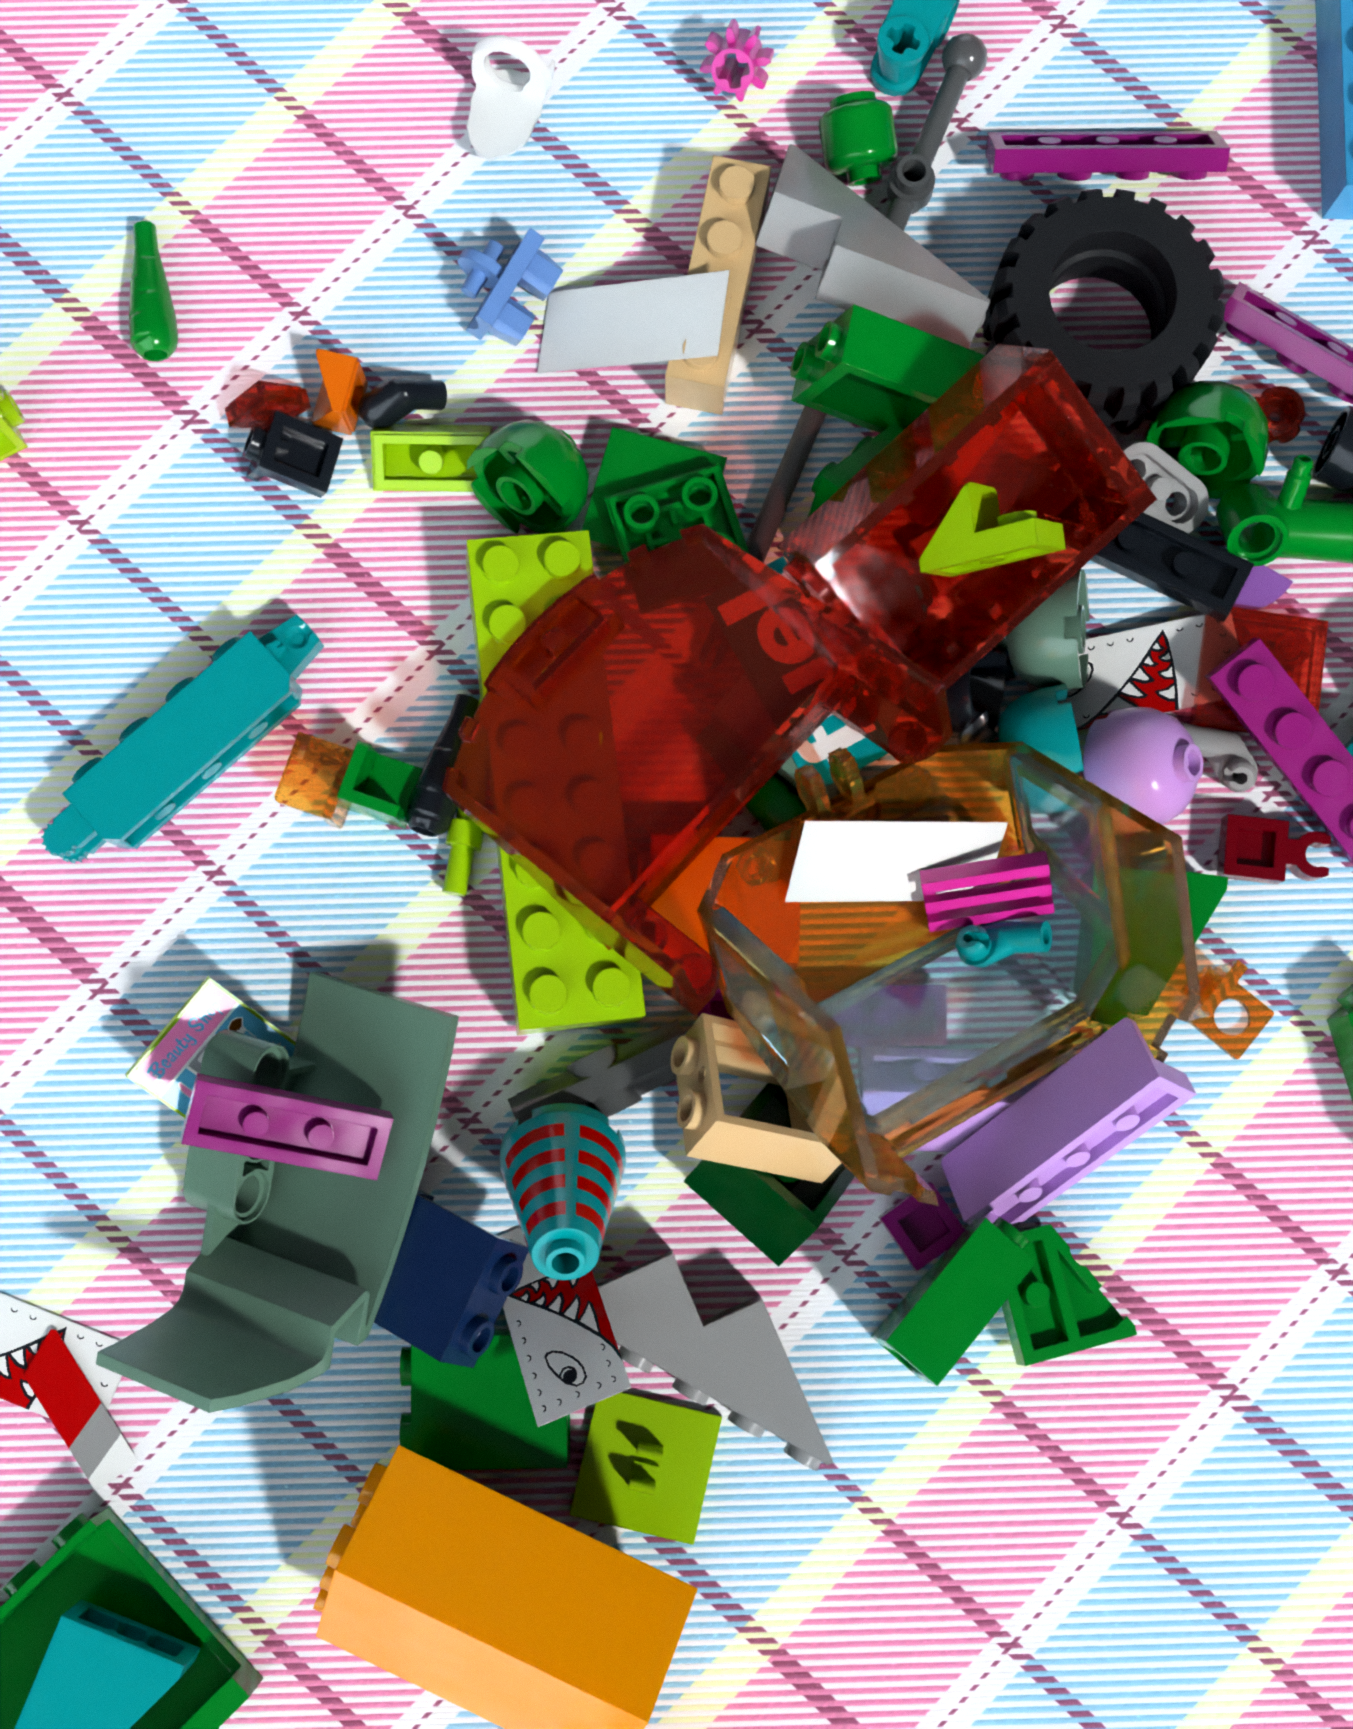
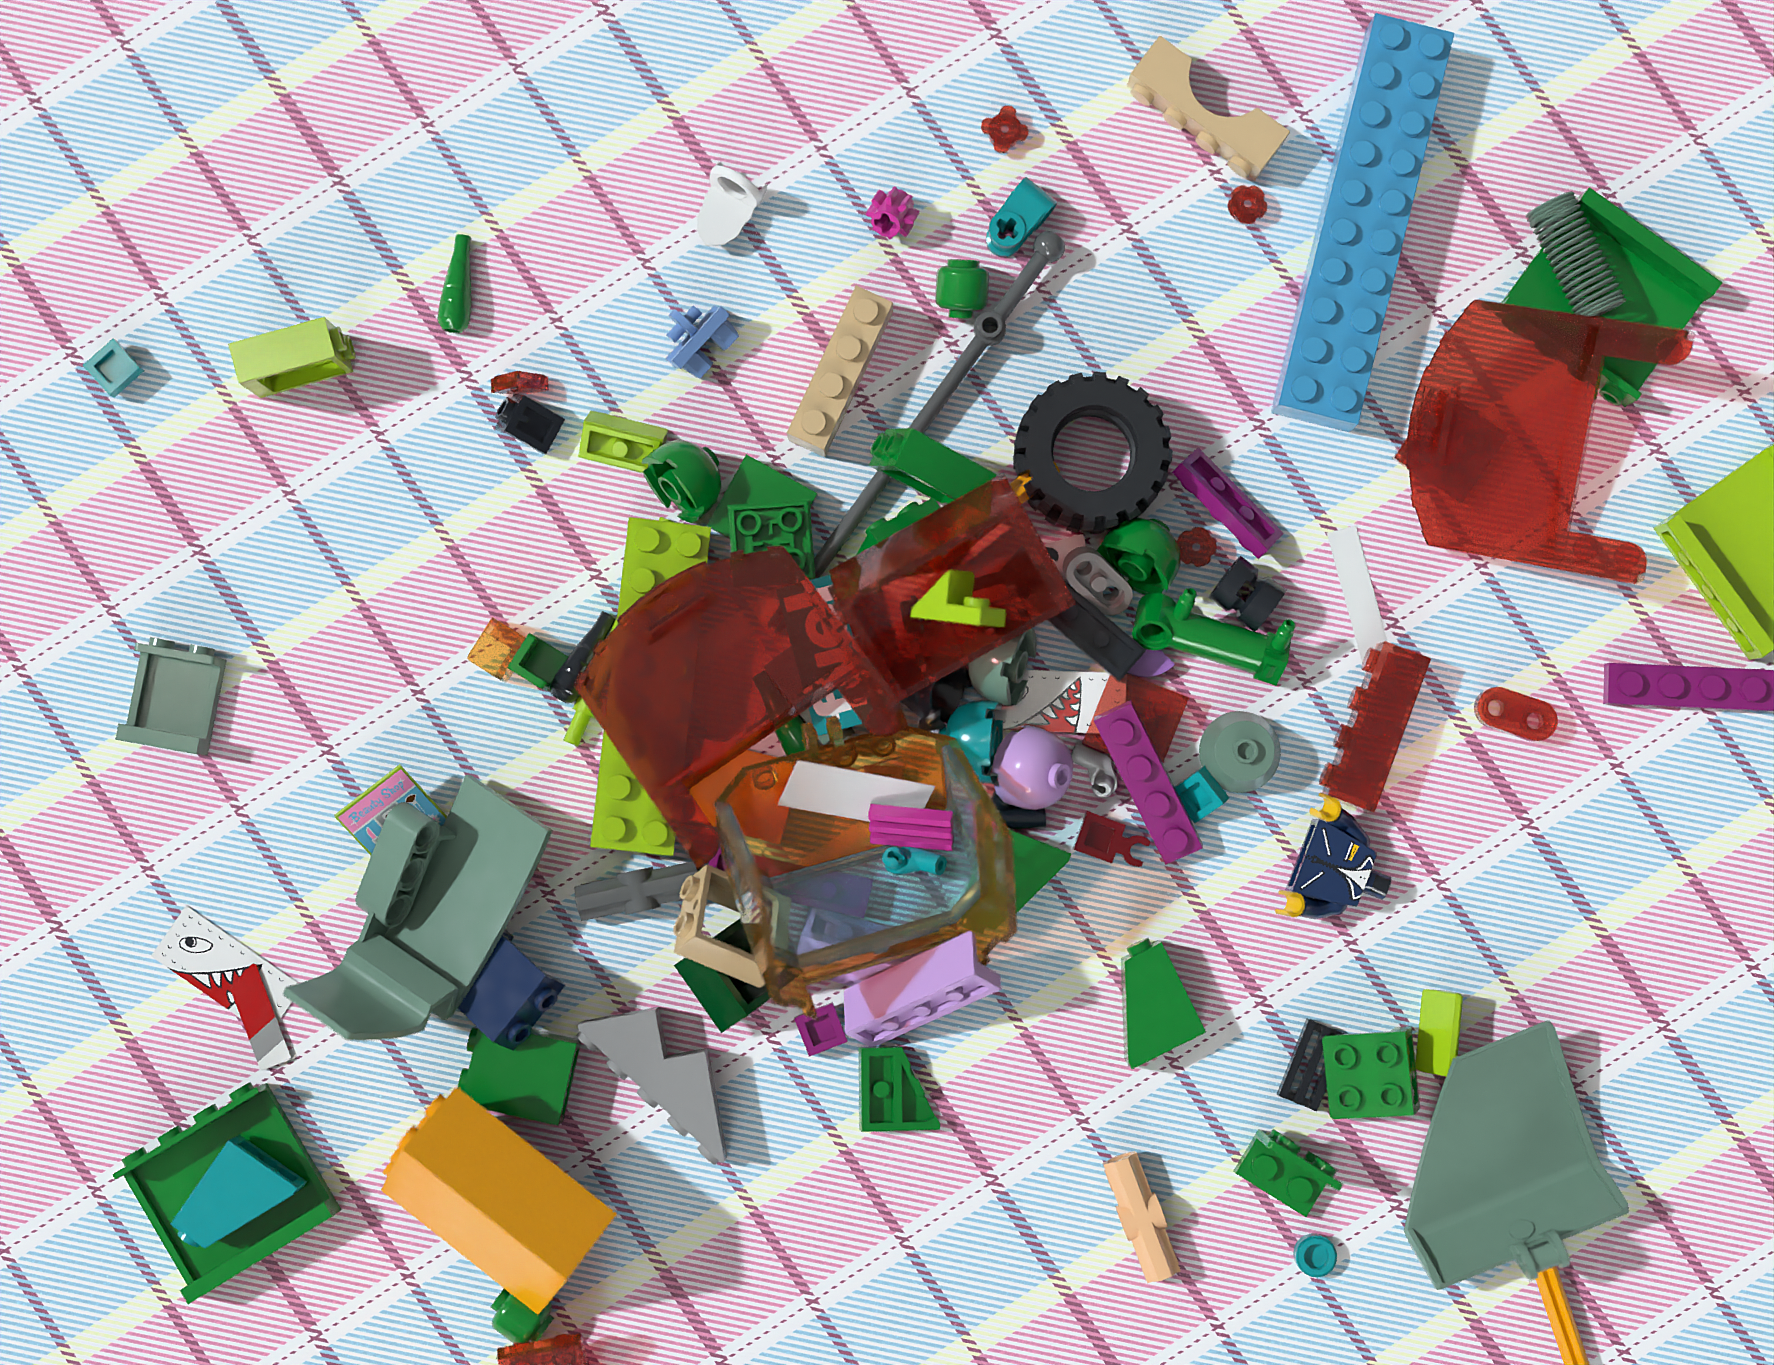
camera: 15 degrees right, 5 degrees up
teal hinge [41,614,324,864] -> none
magenta plate [181,1073,394,1180] -> none
orange slope [311,349,368,435] -> none
black arm [358,379,447,428] -> none
teal cone [499,1103,626,1280] -> none
white sticker [499,1227,632,1427] -> none
white sticker [537,270,730,373] -> none
lime piece [570,1392,722,1545] -> none
light grey slope [755,144,990,349] -> none
green slope [871,1217,1037,1386] -> none
magenta plate [985,131,1230,181] -> none
clear orange bracket [1177,960,1274,1060] -> none

